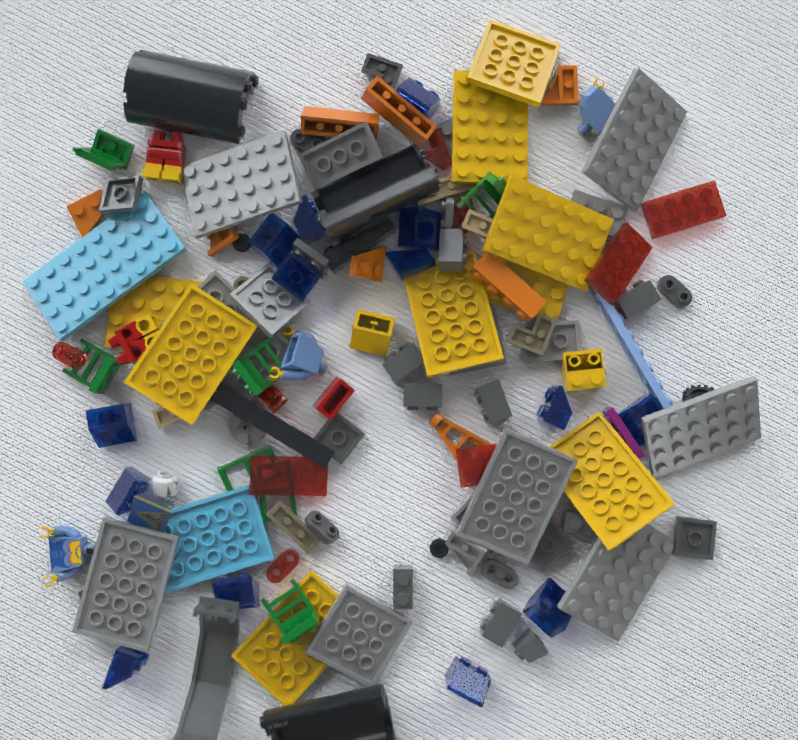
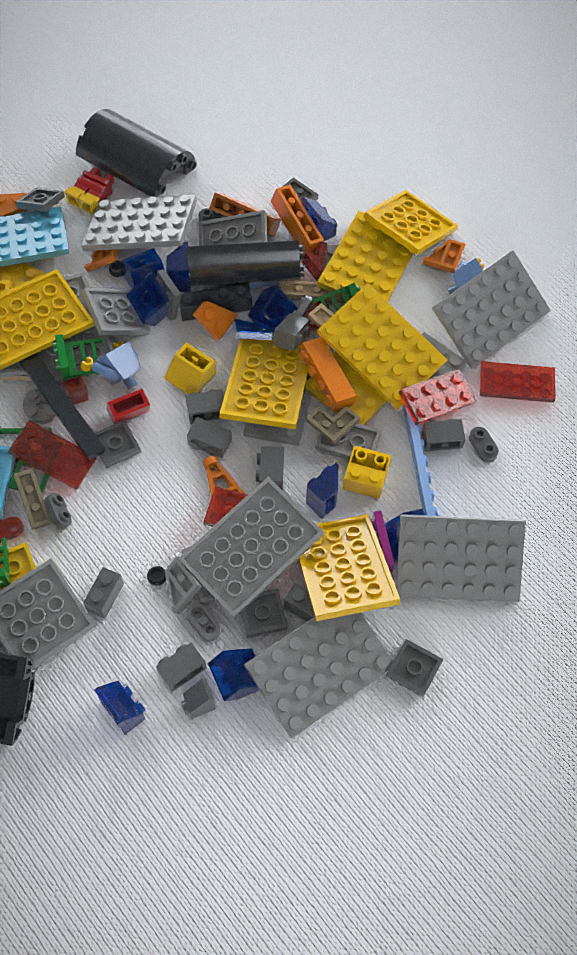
camera: 20 degrees right, 25 degrees down
green plate [72,129,135,171] -> none

